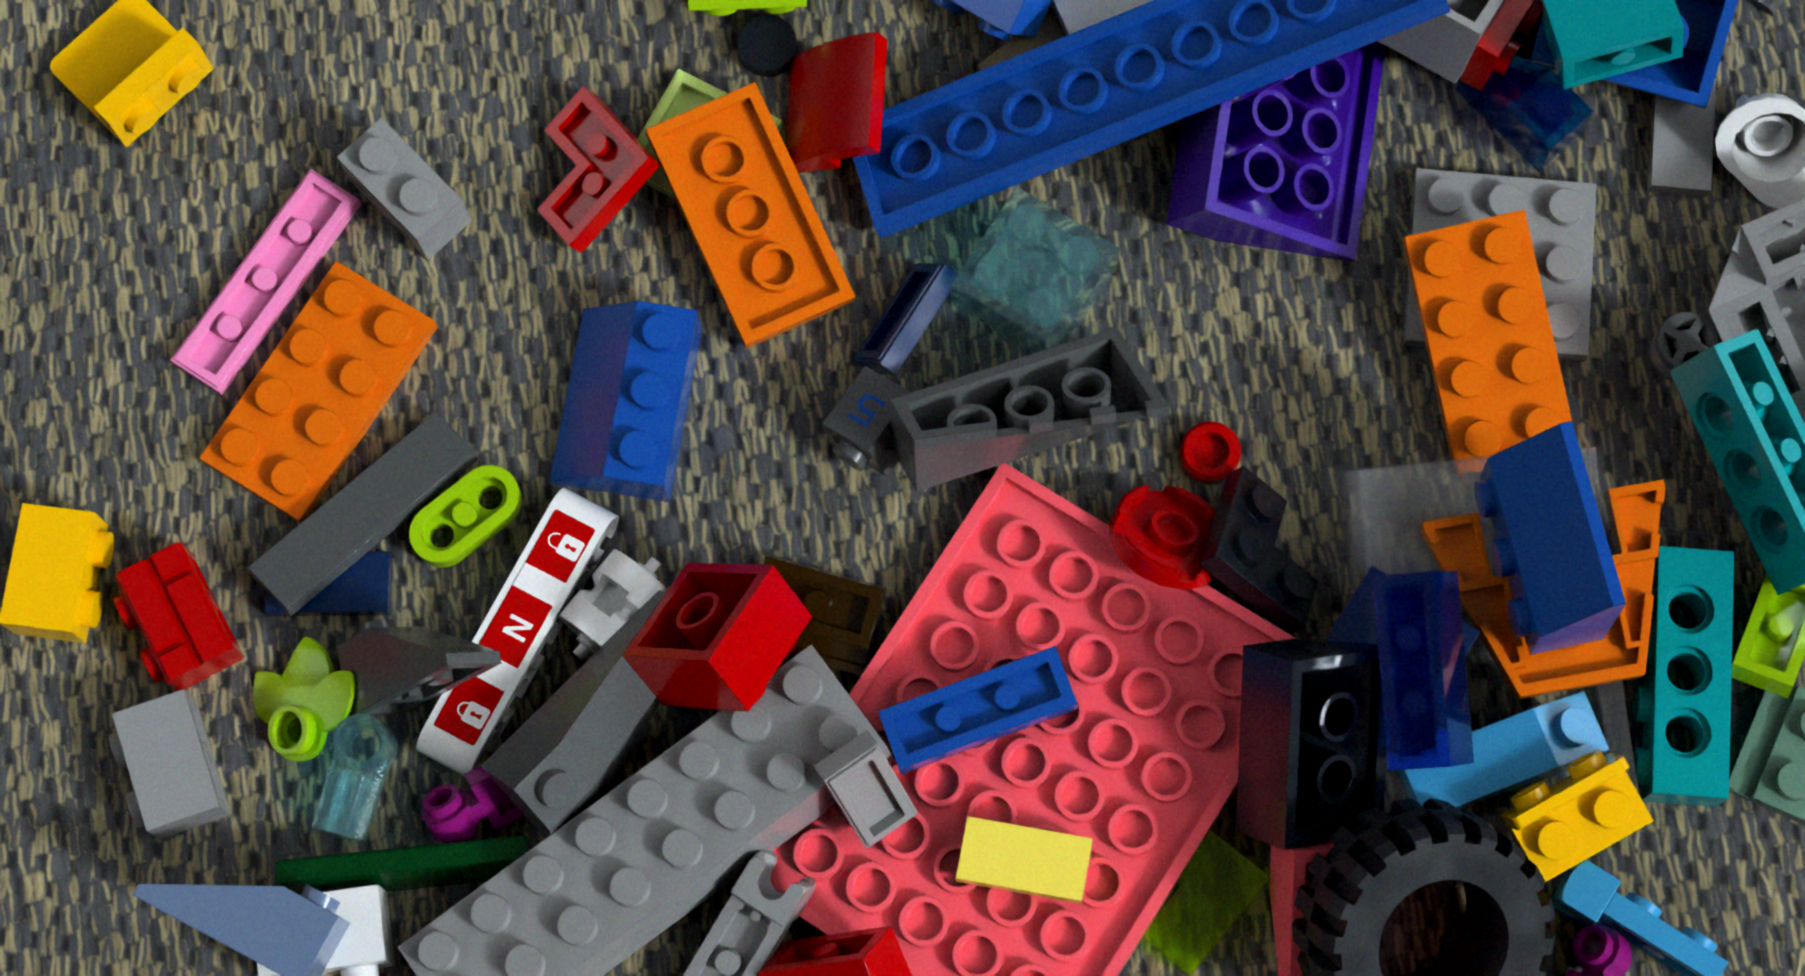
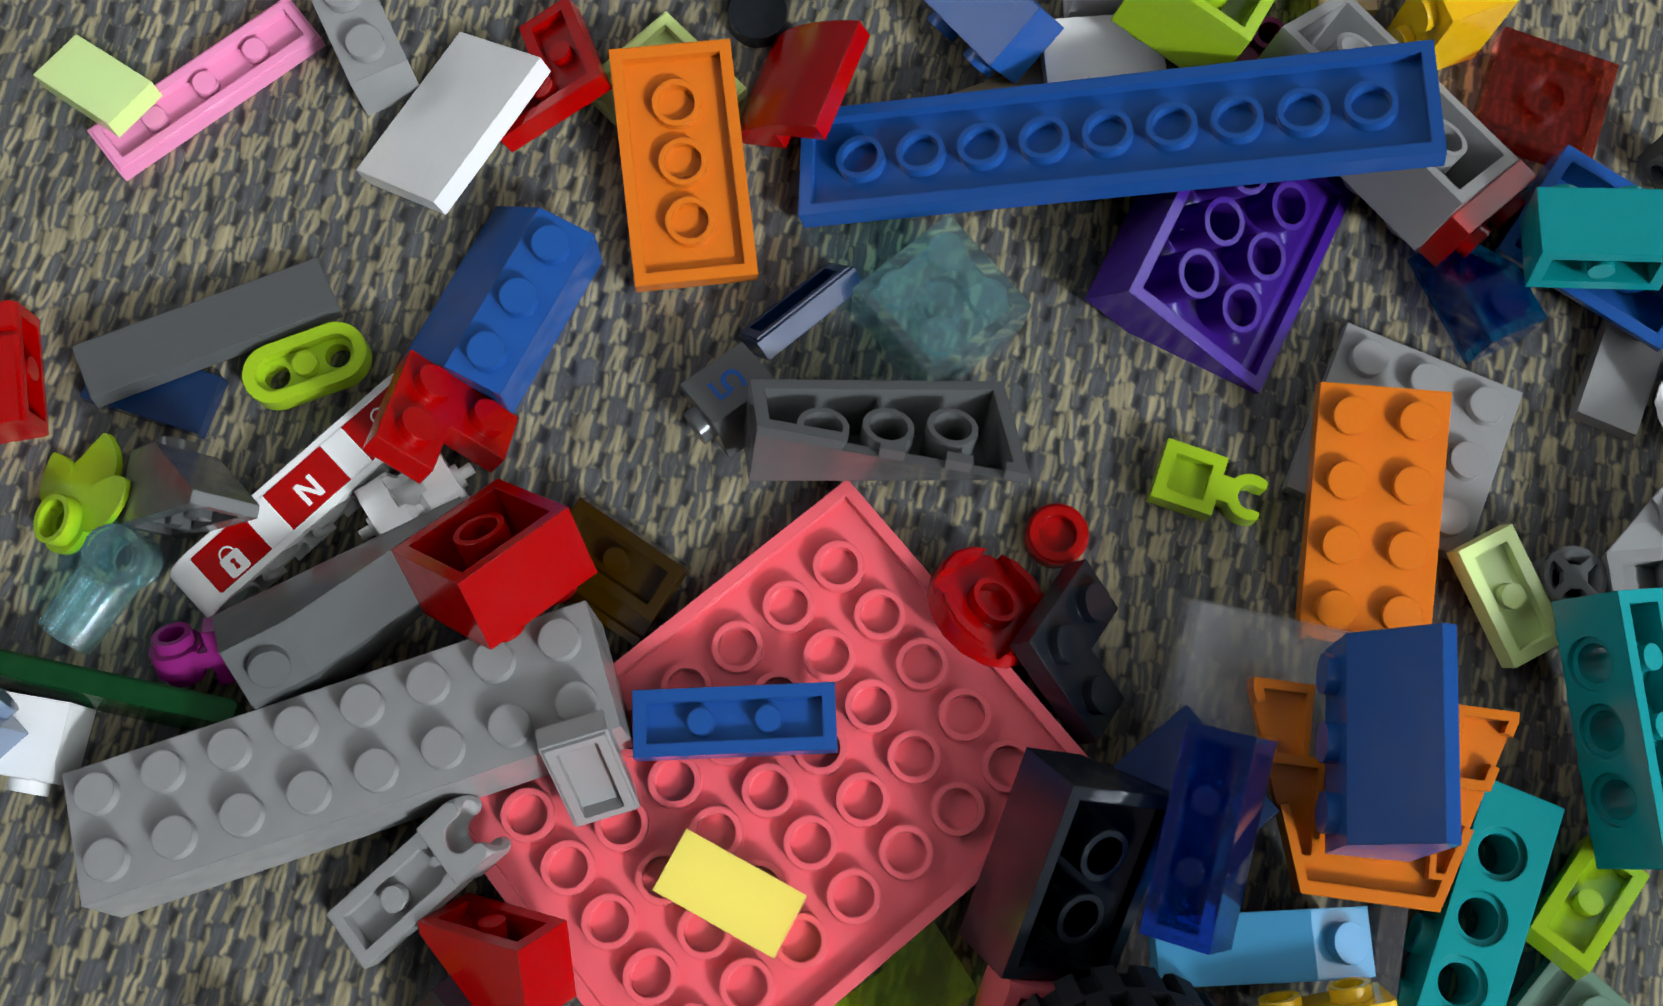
camera: 10 degrees right, 0 degrees up
orange plate [199,261,438,523] -> none
none -> yellowish green tile [33,34,163,138]
none -> white tile [356,32,551,215]
none -> red plate [362,349,519,484]
none -> lime plate [1146,438,1268,526]
none -> yellowish green plate [1446,524,1559,668]

